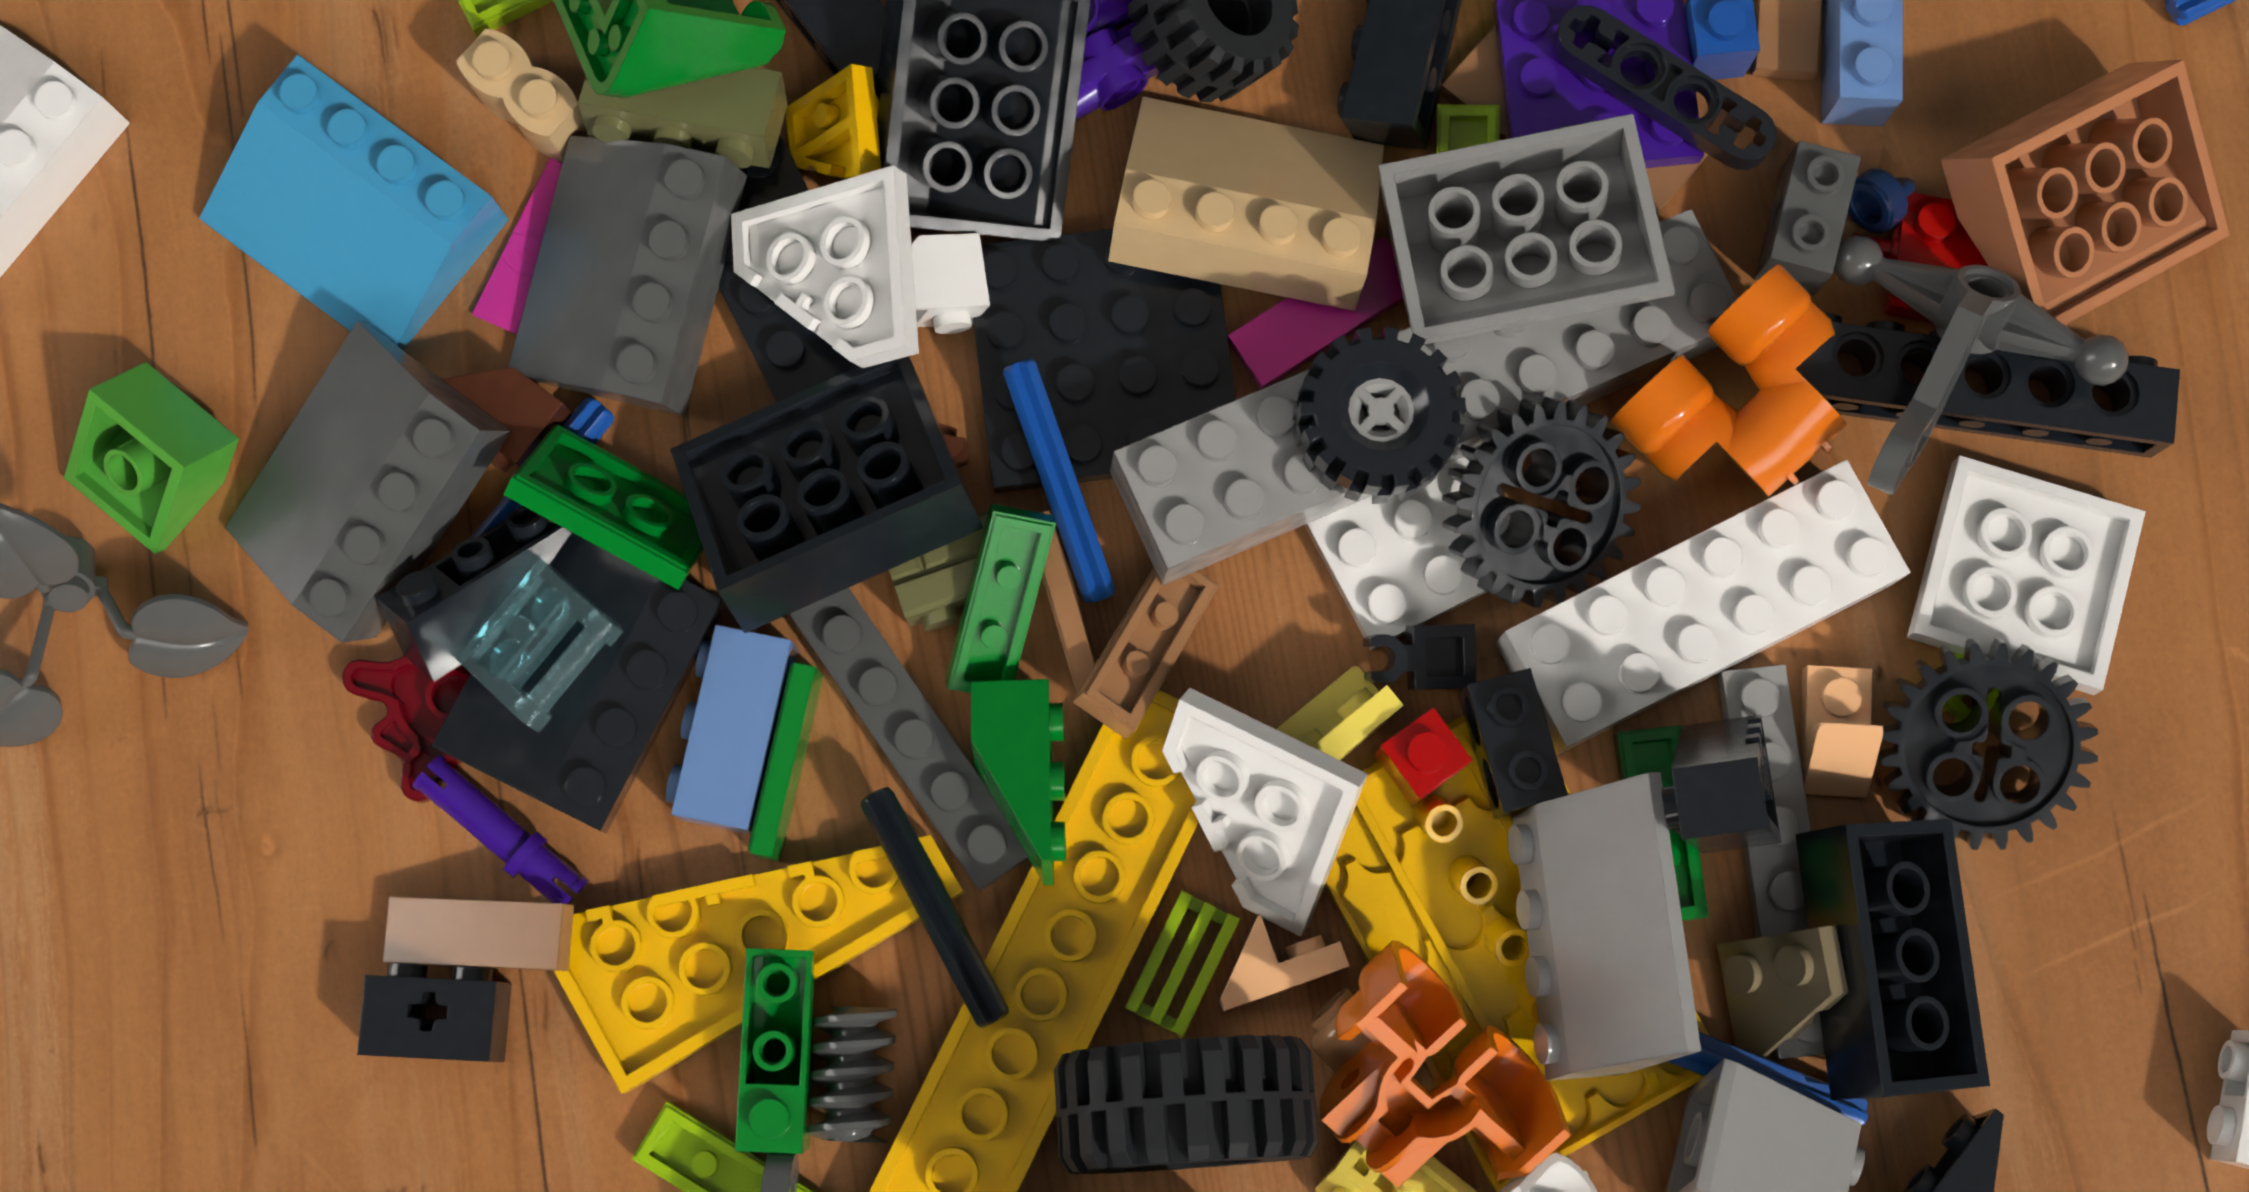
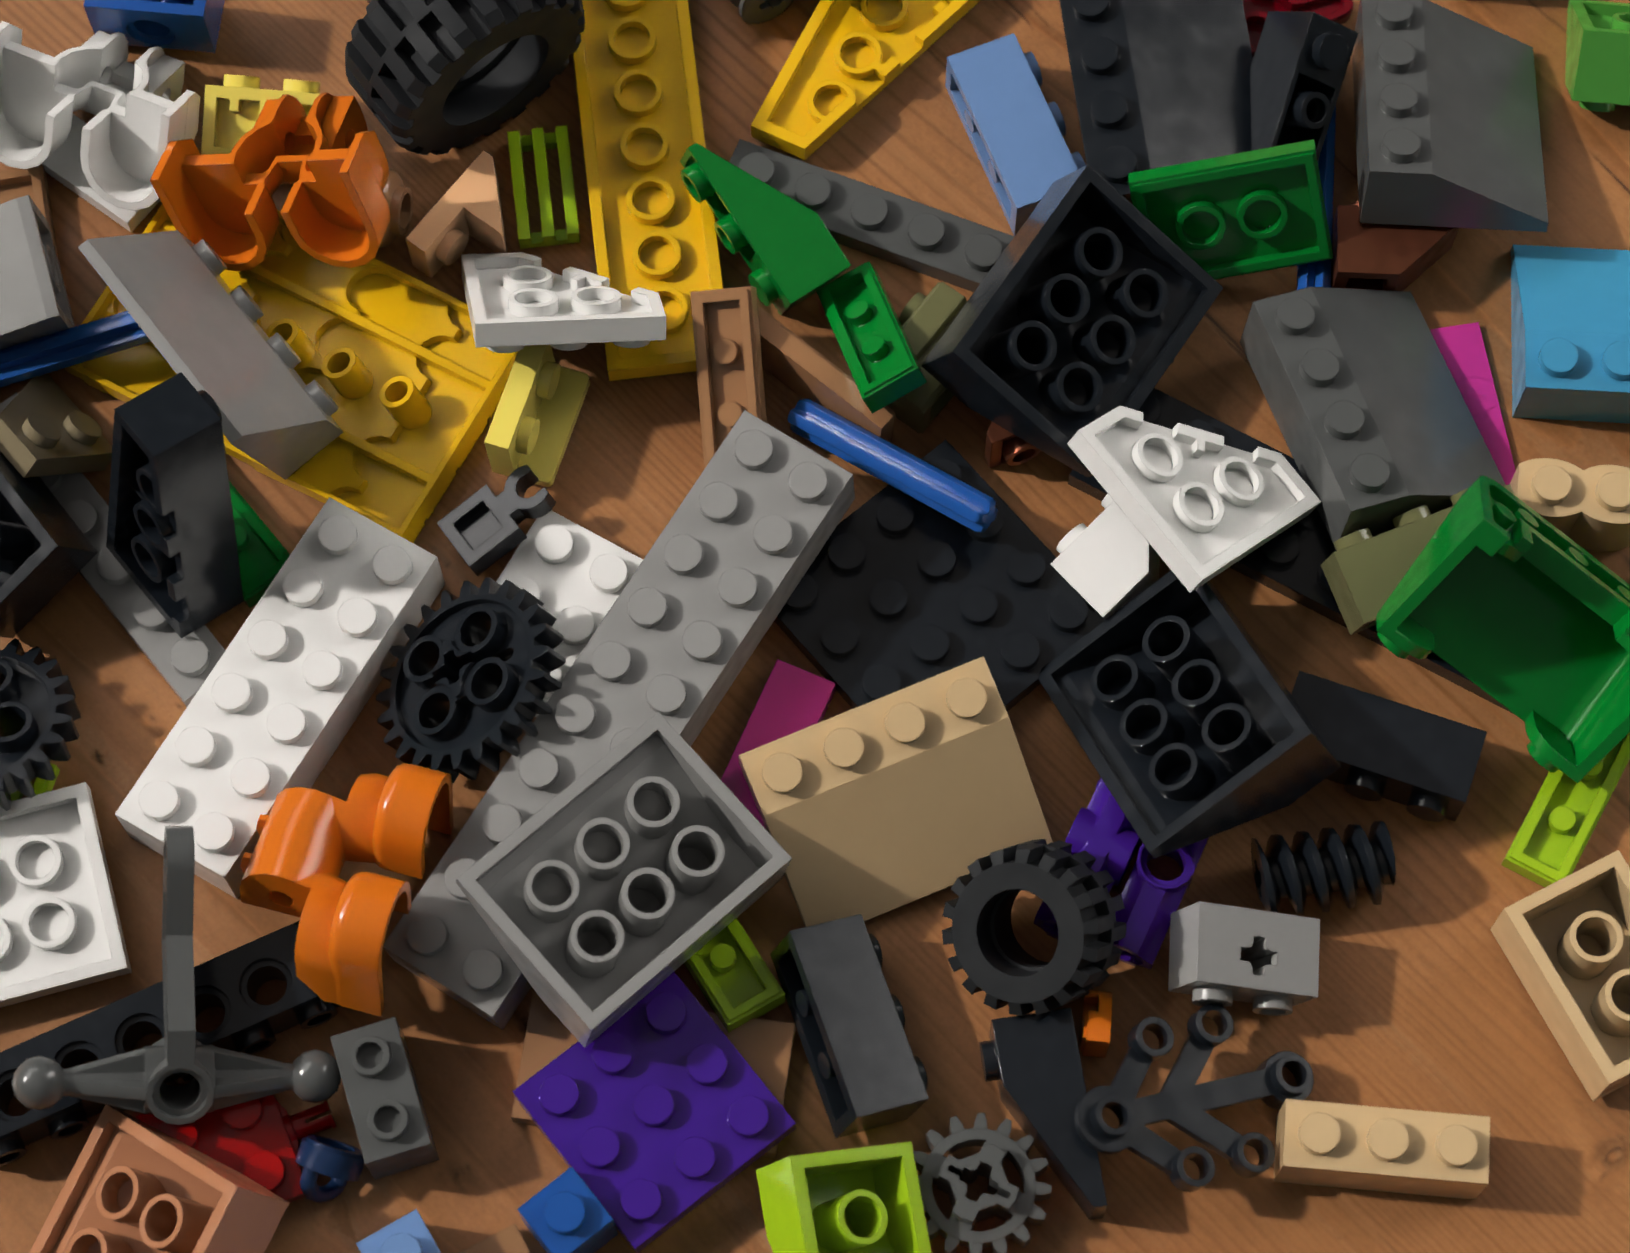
camera: 145 degrees right, 10 degrees down
clear light blue plate [456,559,624,732] -> none
green tile [747,662,824,862] -> none
yellow wing [786,64,881,179] -> none
black axle [861,787,1009,1028] -> none
black wheel [1292,327,1466,504] -> none
red brick [1374,707,1473,807] -> none
black brick [1458,668,1568,820] -> none
black beam [1554,6,1776,170] -> none
light nougat slope [1800,665,1883,799] -> none

